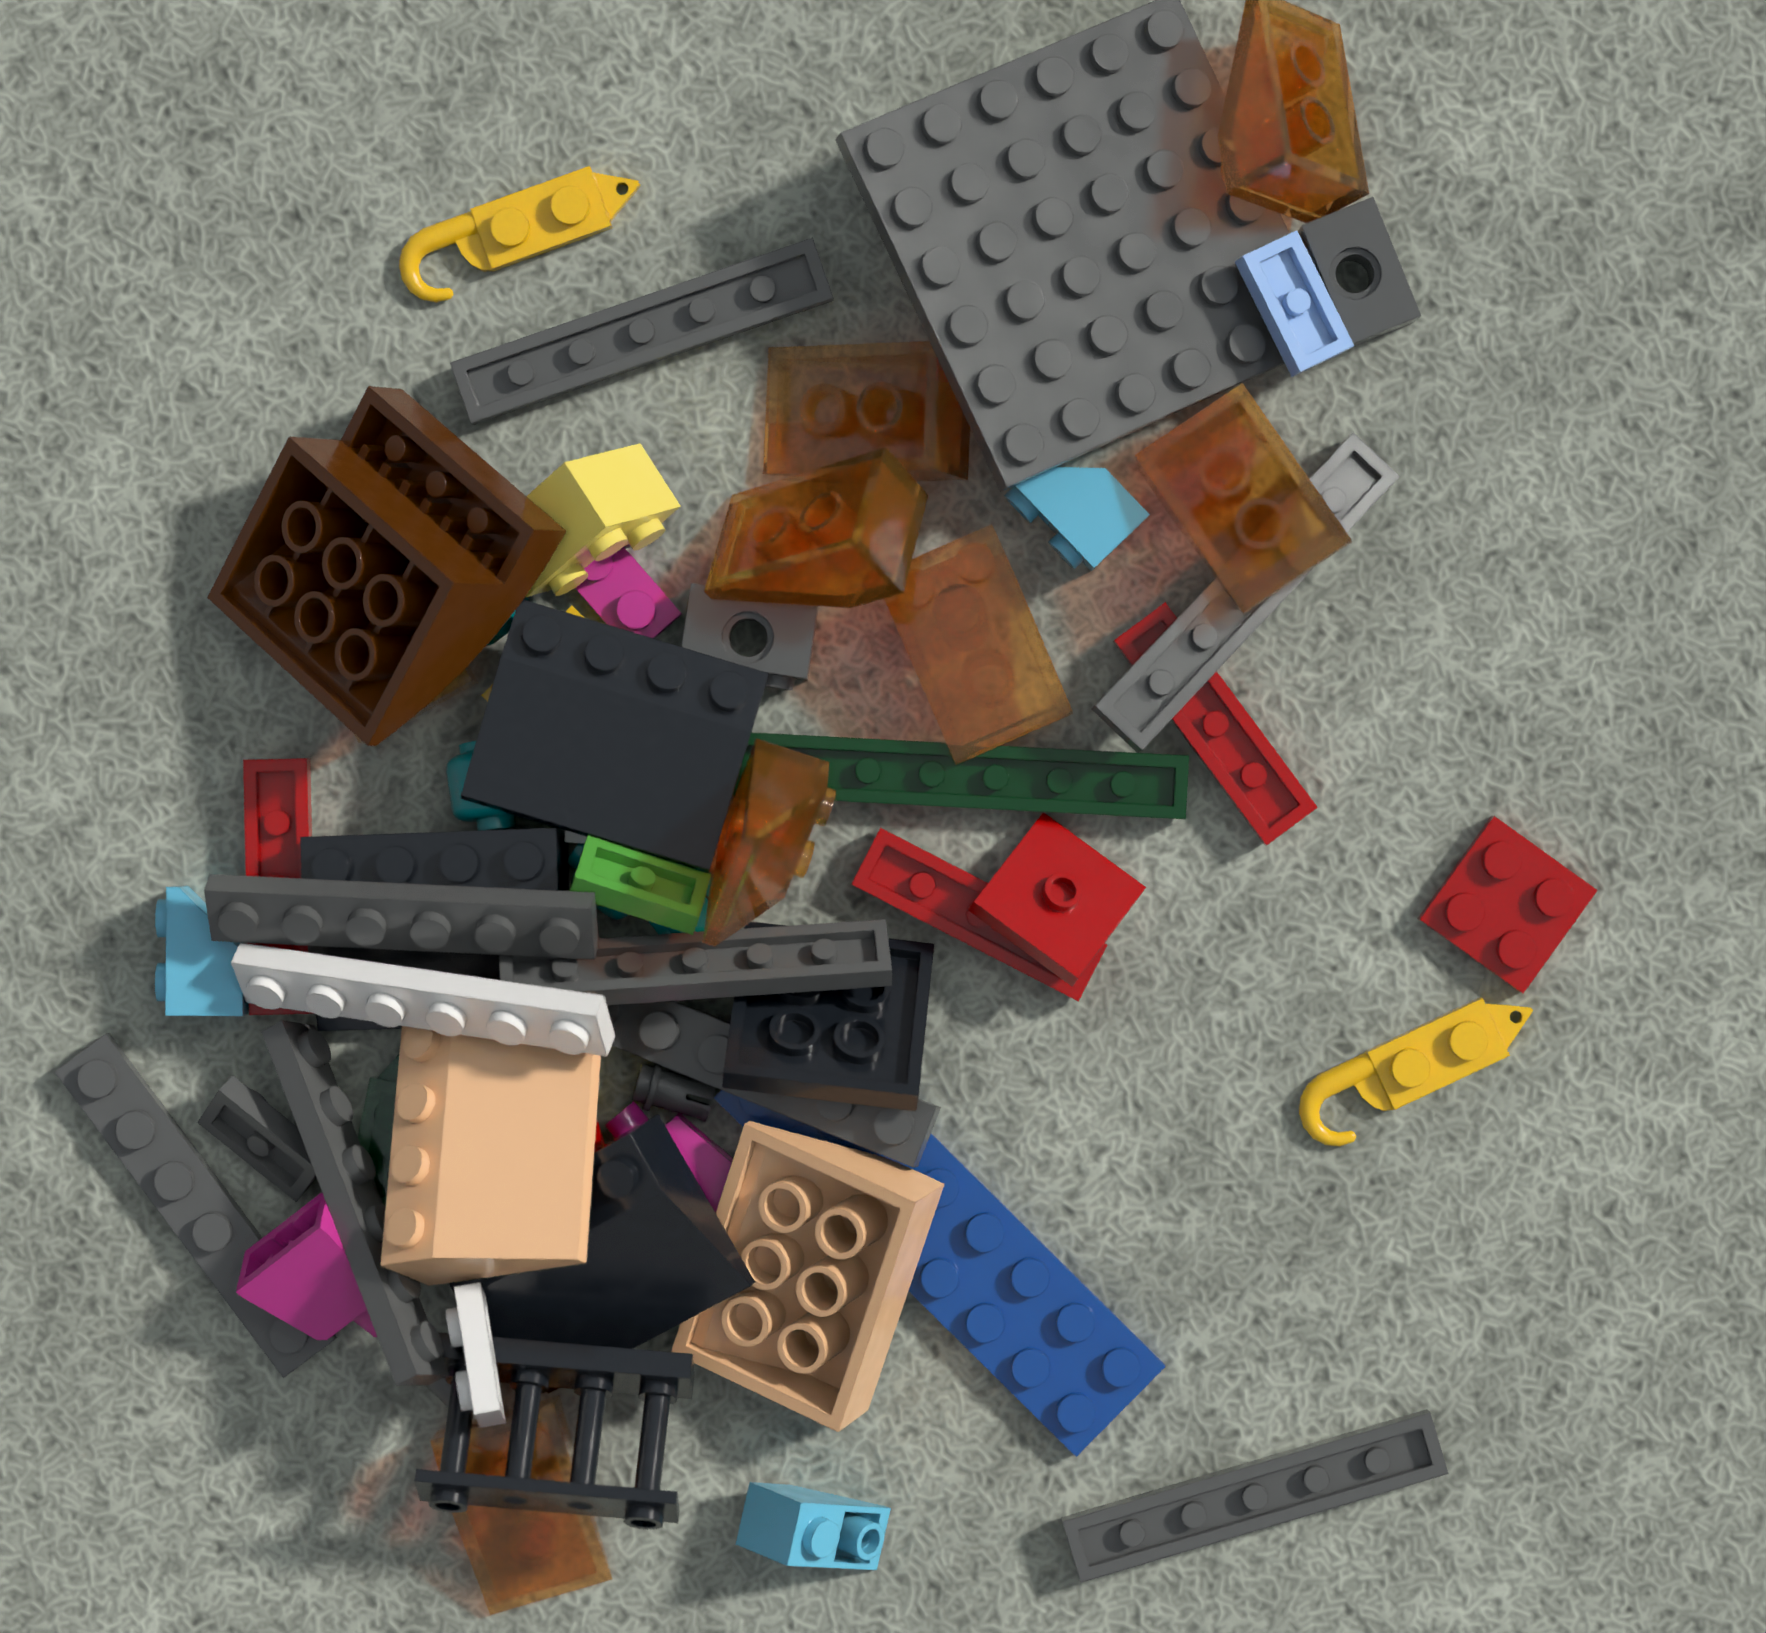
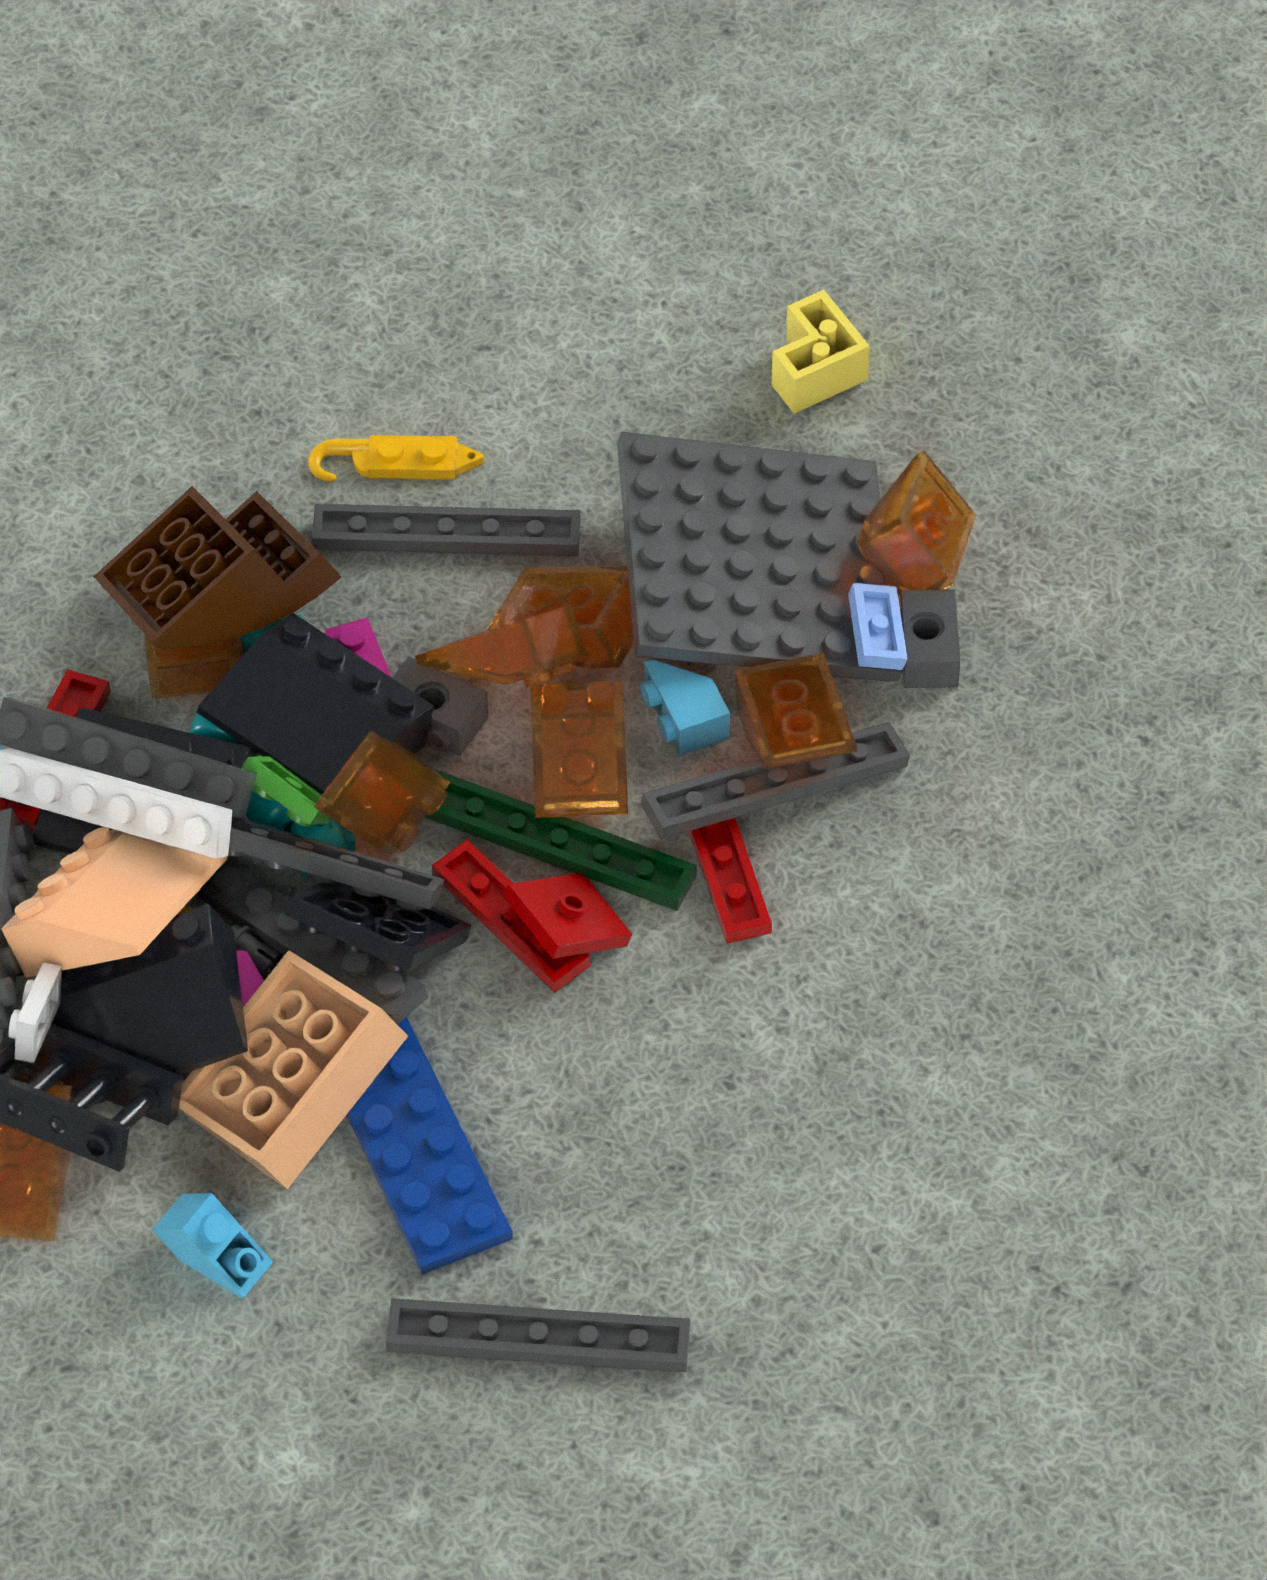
camera: 20 degrees right, 35 degrees down
light yellow brick [525,443,681,597] -> none
yellow plate [1299,997,1533,1147] -> none
red plate [1417,816,1598,994] -> none

